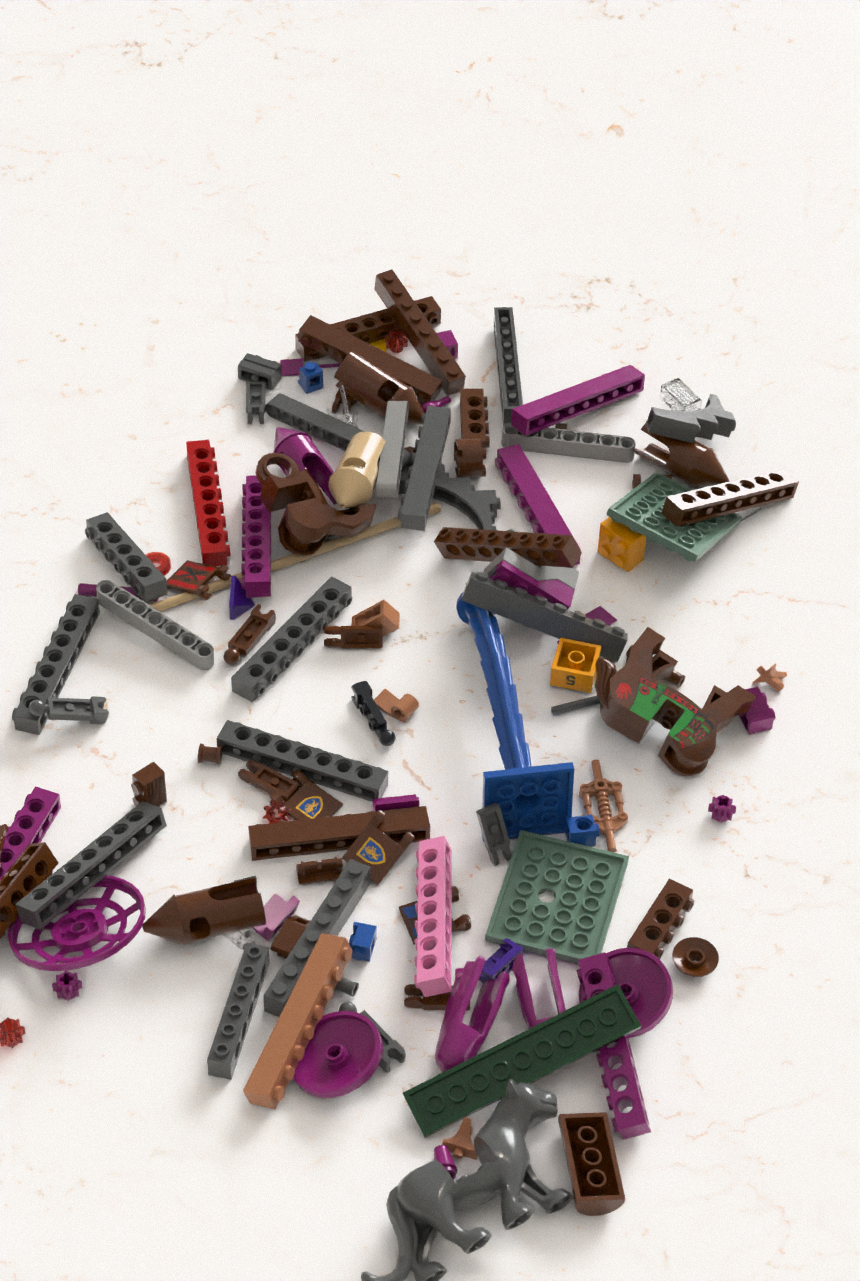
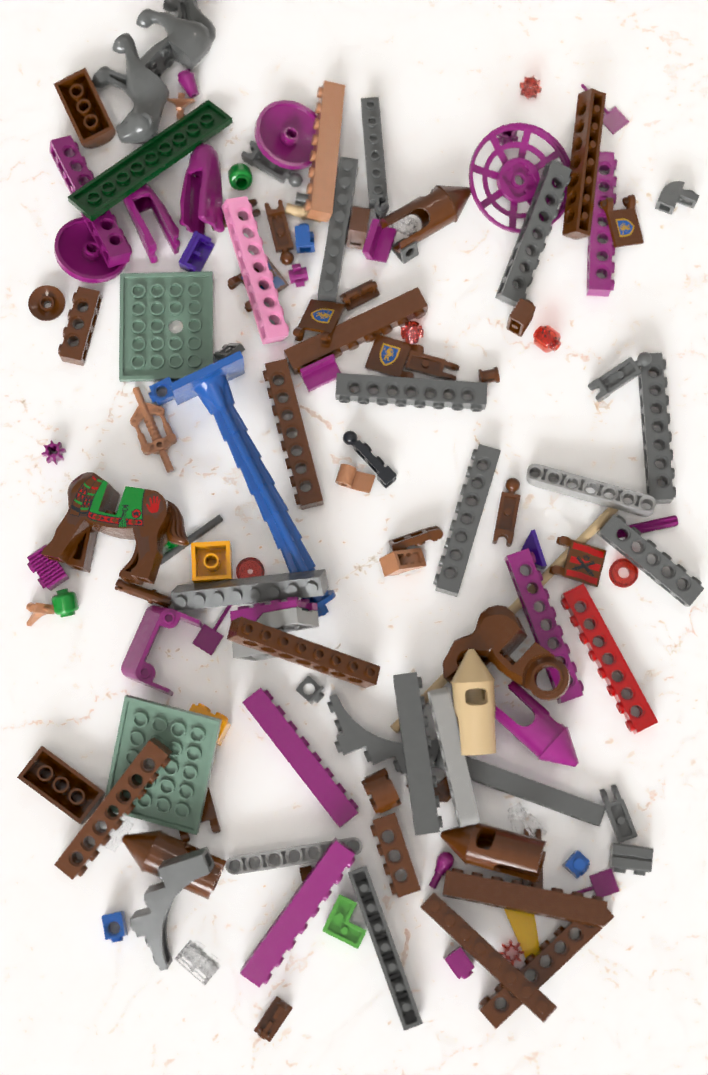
camera: 165 degrees right, 30 degrees up
none -> reddish brown brick [17,746,105,825]
none -> green head [51,588,79,618]
none -> blue brick [101,911,128,943]
none -> magenta windscreen [121,605,203,696]
none -> green head [228,163,253,191]
none -> clear red piece [236,557,265,578]
none -> reddish brown hinge [253,996,293,1042]
none -> reddish brown brick [262,358,324,510]
none -> reddish brown plate [264,199,294,265]
none -> tan pin [285,203,322,223]
none -> magenta gear [288,263,309,288]
none -> bright green plate [322,894,367,949]
none -> dark grey pin [375,194,389,220]
none -> clear red head [533,325,561,353]

